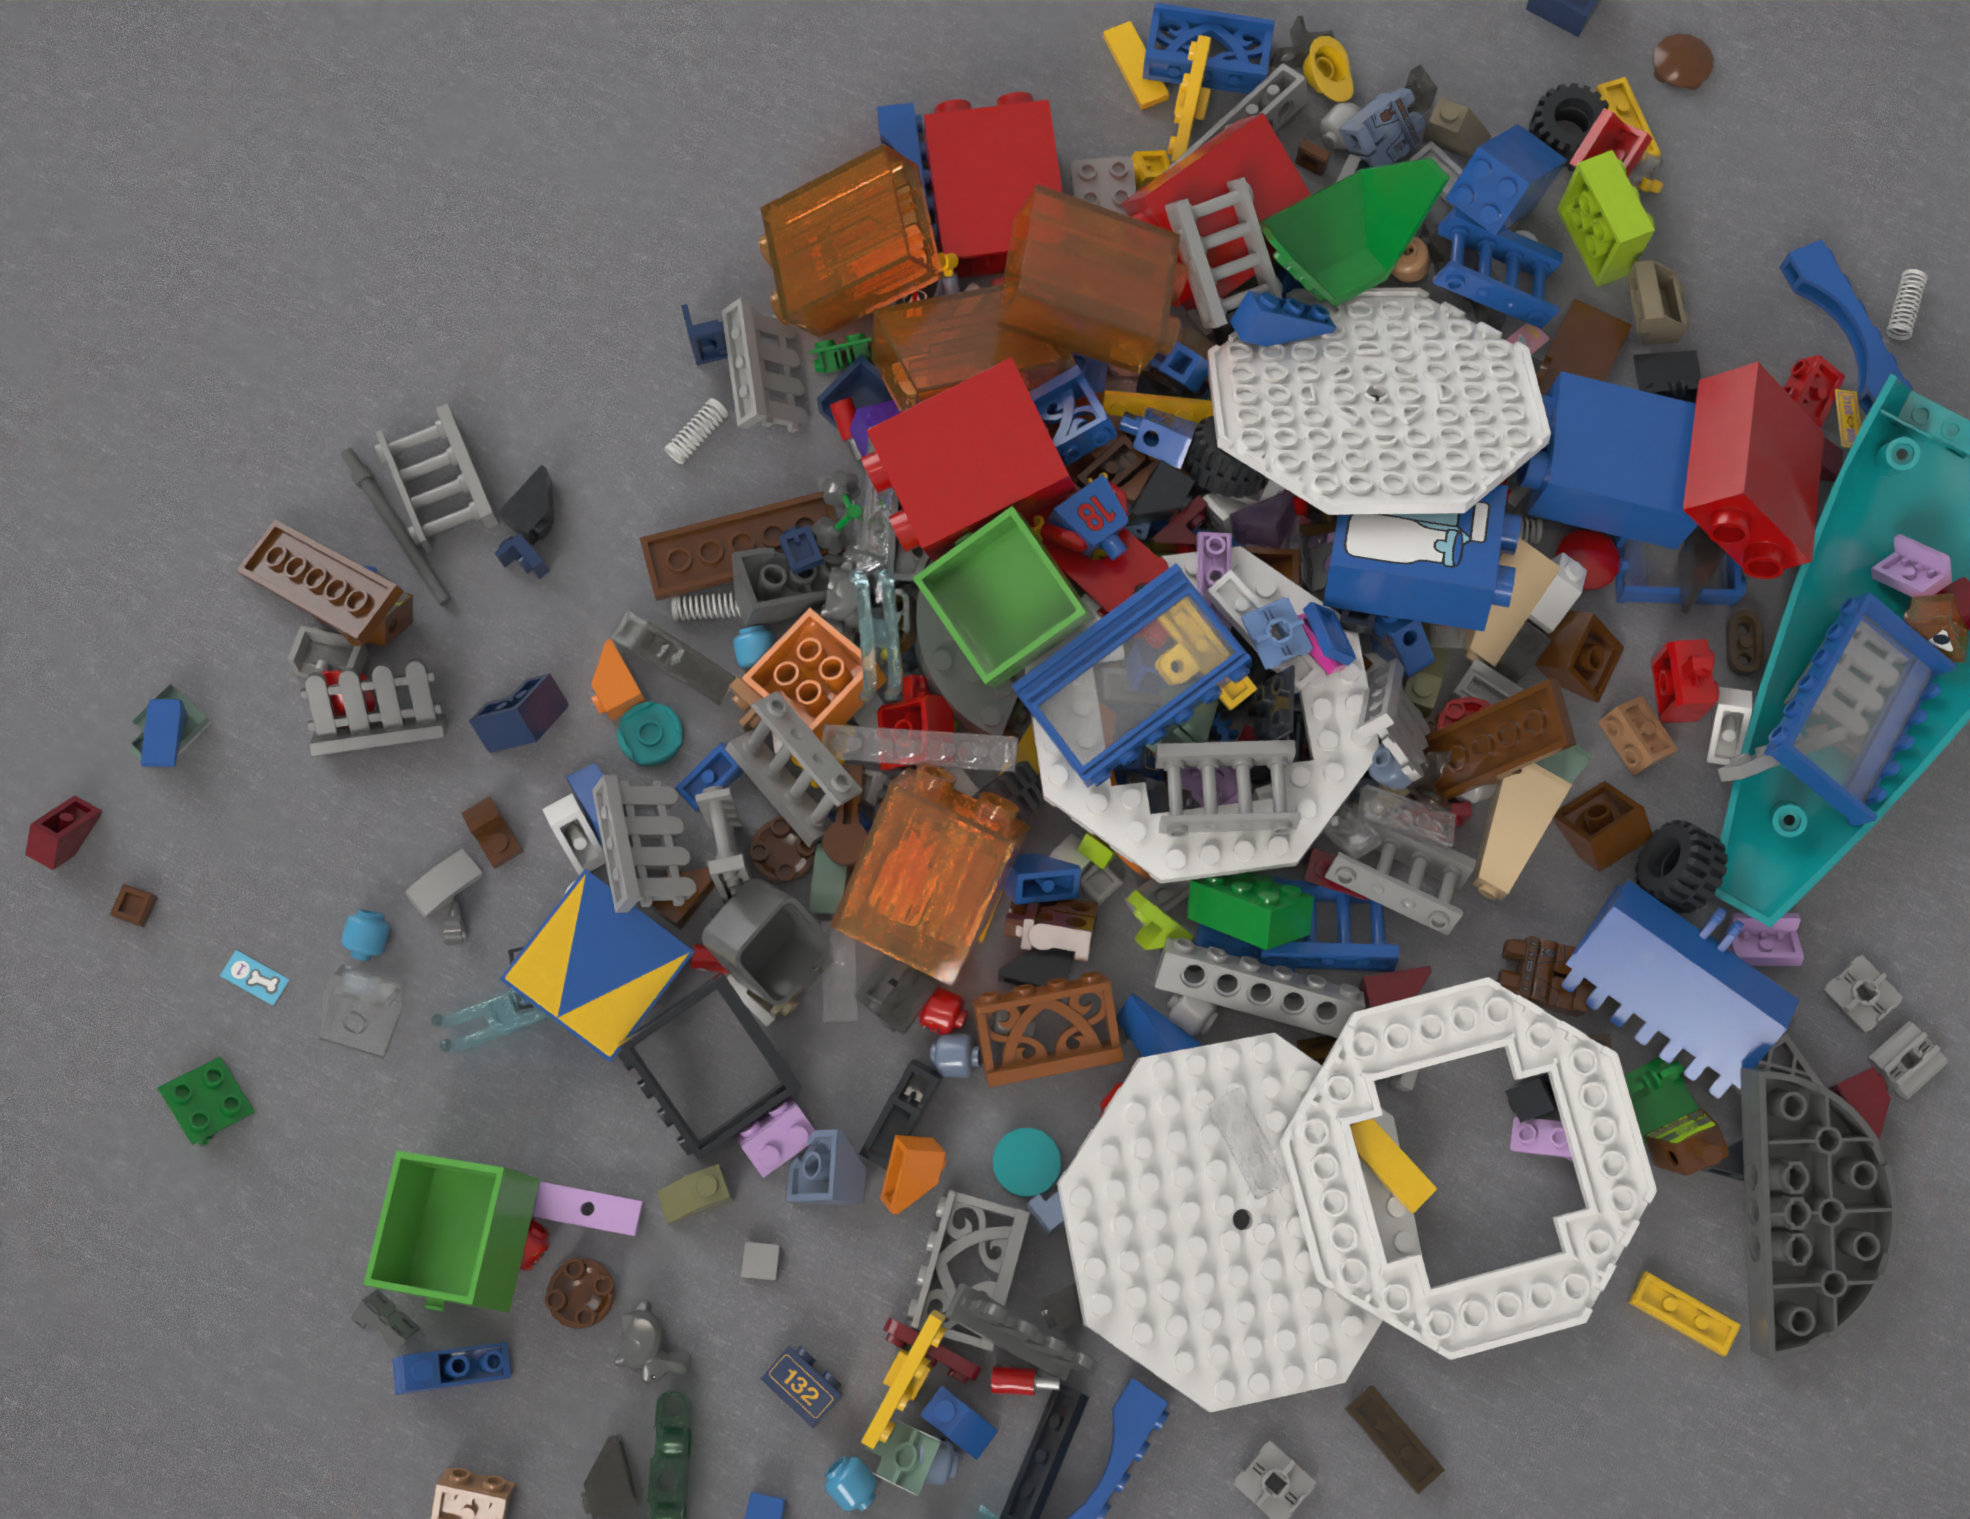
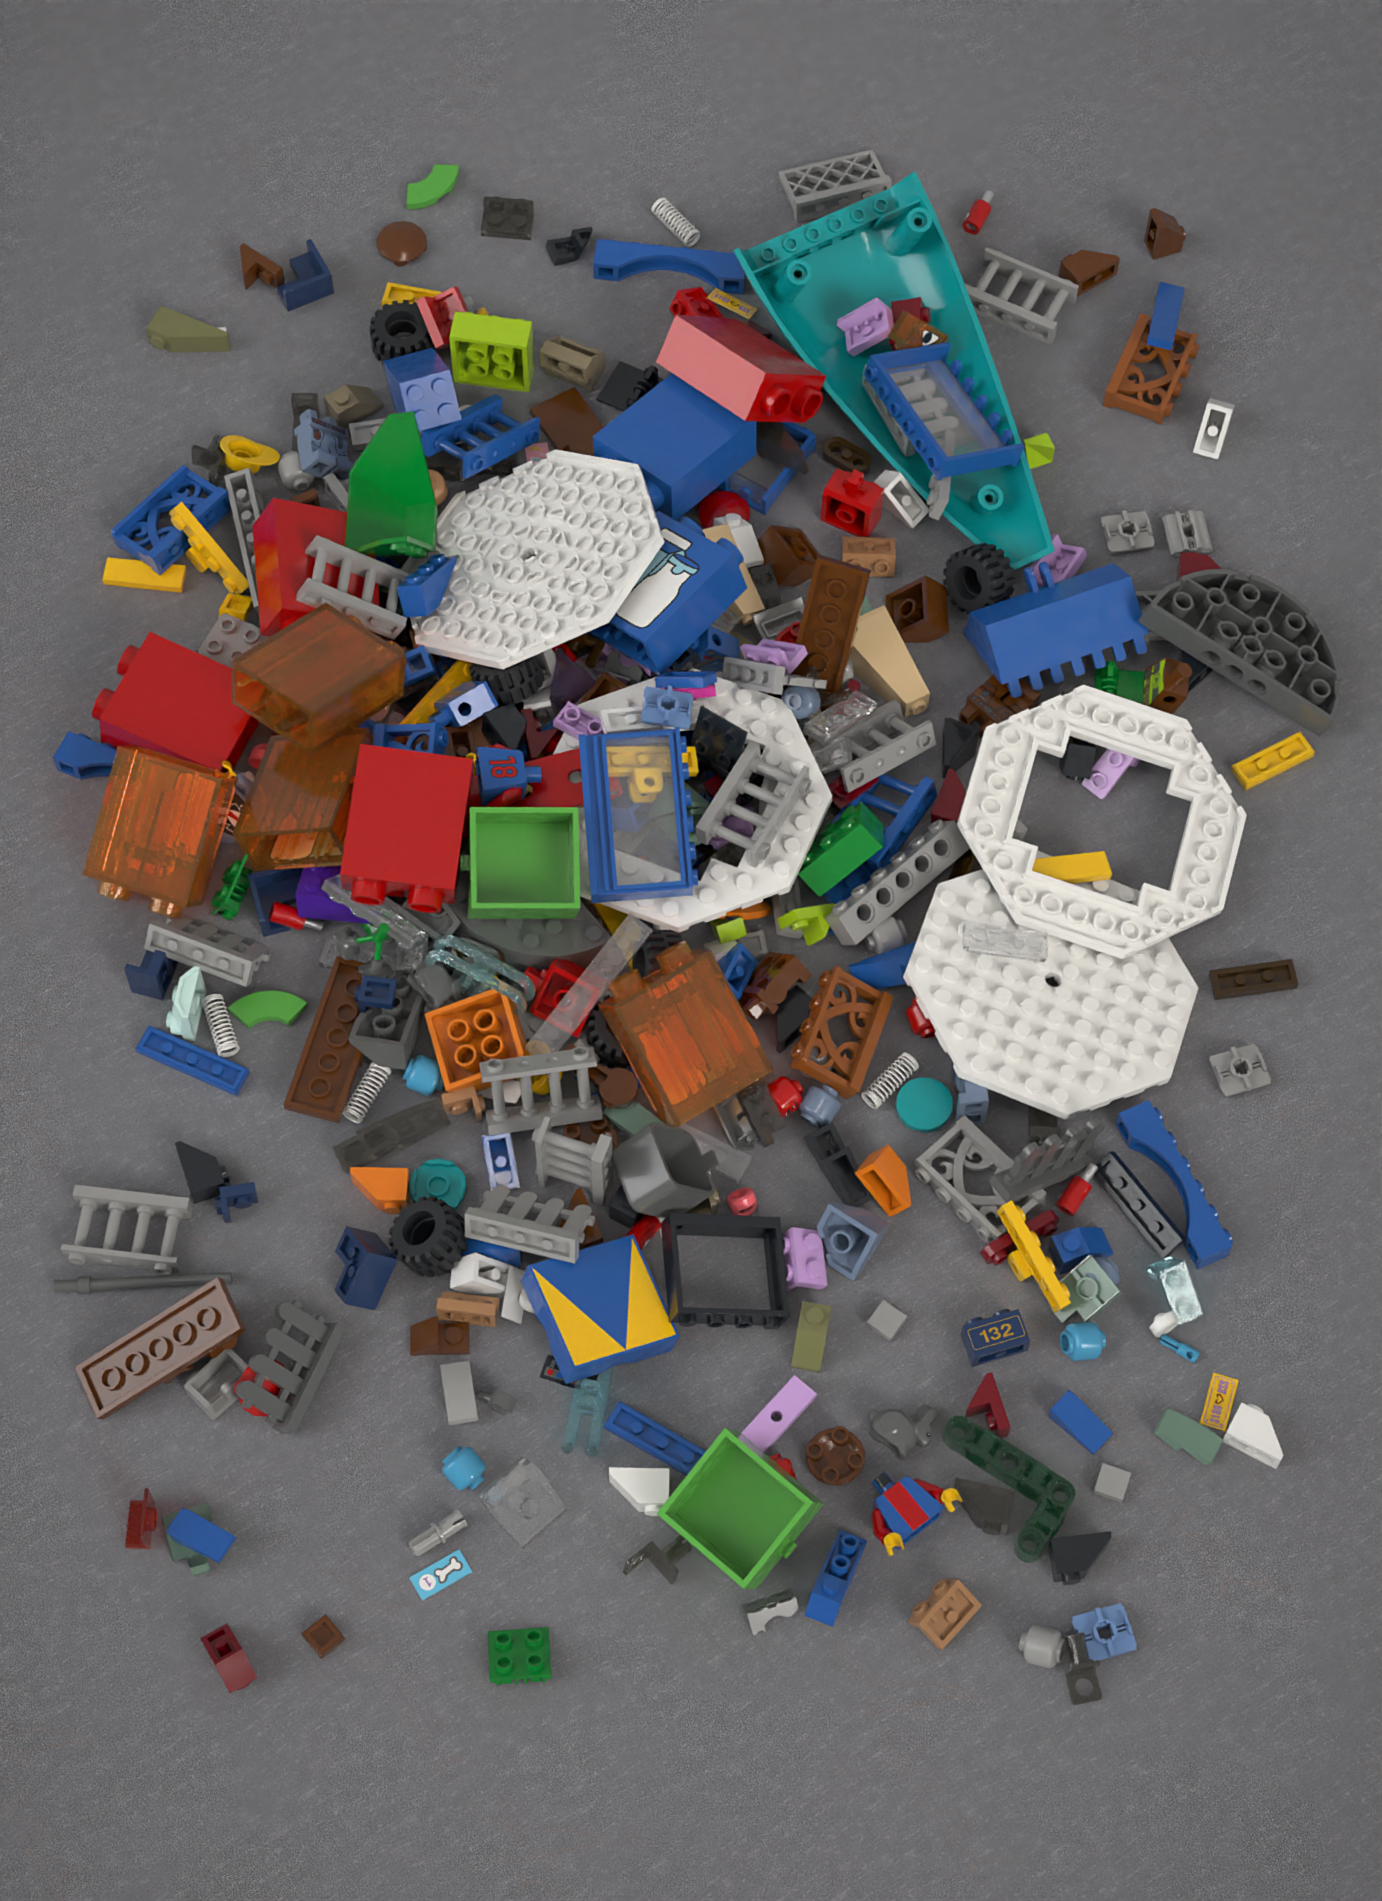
camera: 60 degrees left, 10 degrees down
none -> clear red piece [125,1488,157,1549]
none -> blue tile [135,1025,250,1096]
none -> light aqua slope [166,966,206,1041]
none -> bright green tile [228,991,308,1029]
none -> black tyre [389,1196,469,1277]
none -> bright green tile [407,164,459,210]
none -> light grey axle [409,1510,468,1556]
none -> medium nougat bracket [436,1291,500,1327]
none -> clear smoke bracket [481,196,534,240]
none -> white sticker [501,1265,525,1324]
none -> black slope [546,227,593,266]
none -> blue tile [604,1401,706,1476]
none -> white slope [609,1467,669,1516]
none -> clear smoke bracket [623,1535,692,1584]
none -> coral tile [726,1187,757,1216]
none -> lavender bracket [740,639,808,675]
none -> white piece [861,1052,919,1109]
none -> torso [871,1472,963,1556]
none -> black slope [942,718,979,778]
none -> dark red slope [965,1372,1011,1439]
none -> lime slope [1023,433,1055,469]

